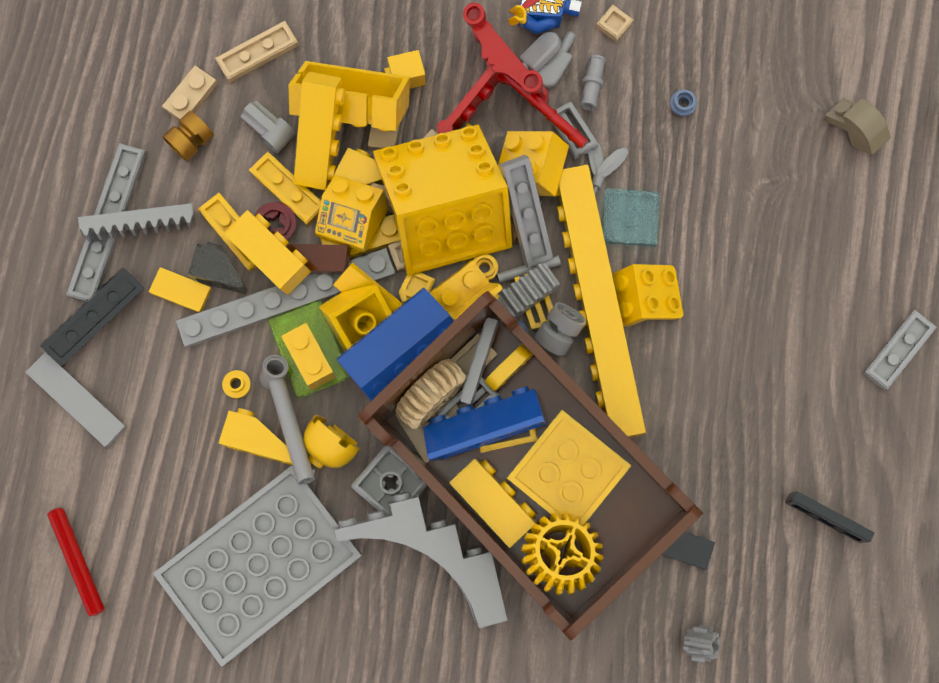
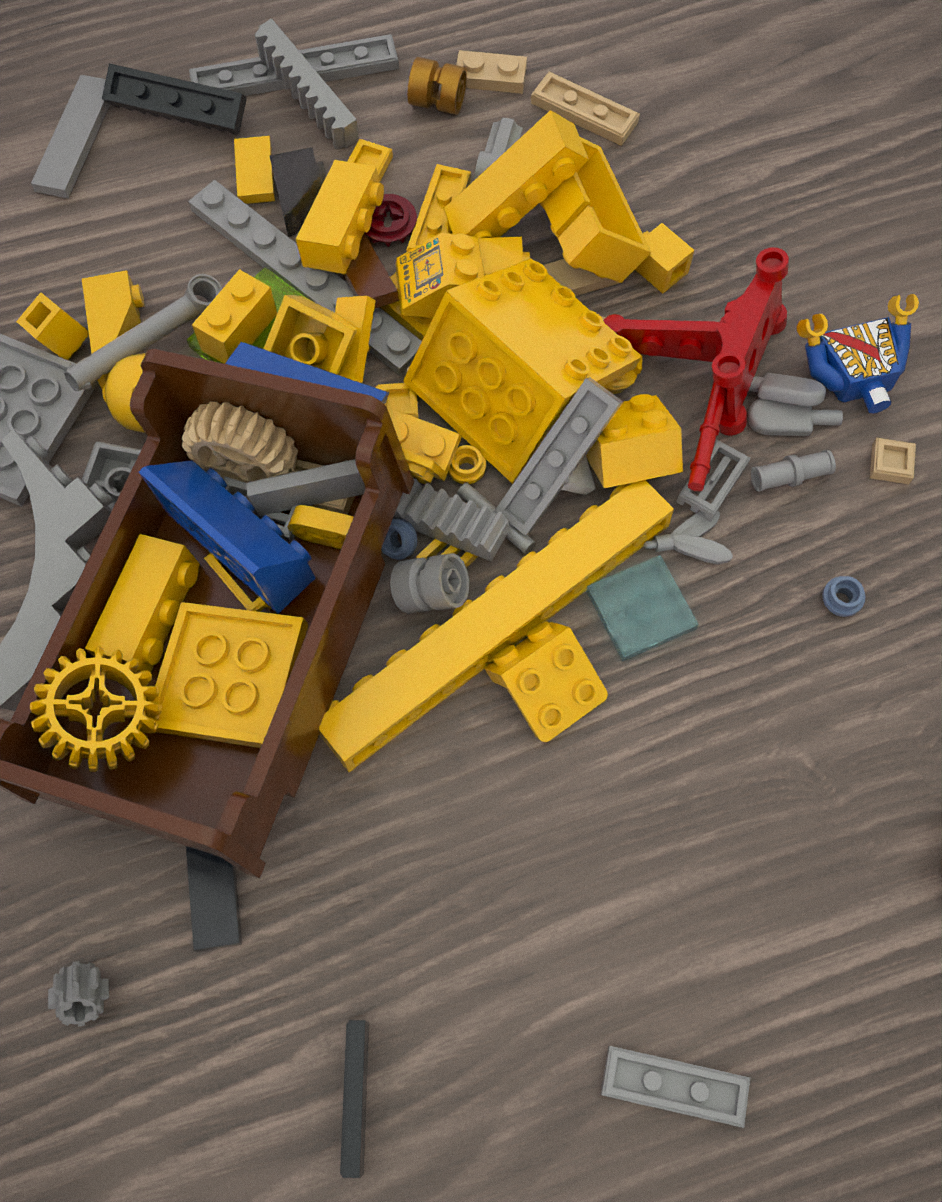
camera: 65 degrees right, 10 degrees down
yellow plate [222,370,251,399] -> none
none -> yellow brick [16,292,89,360]

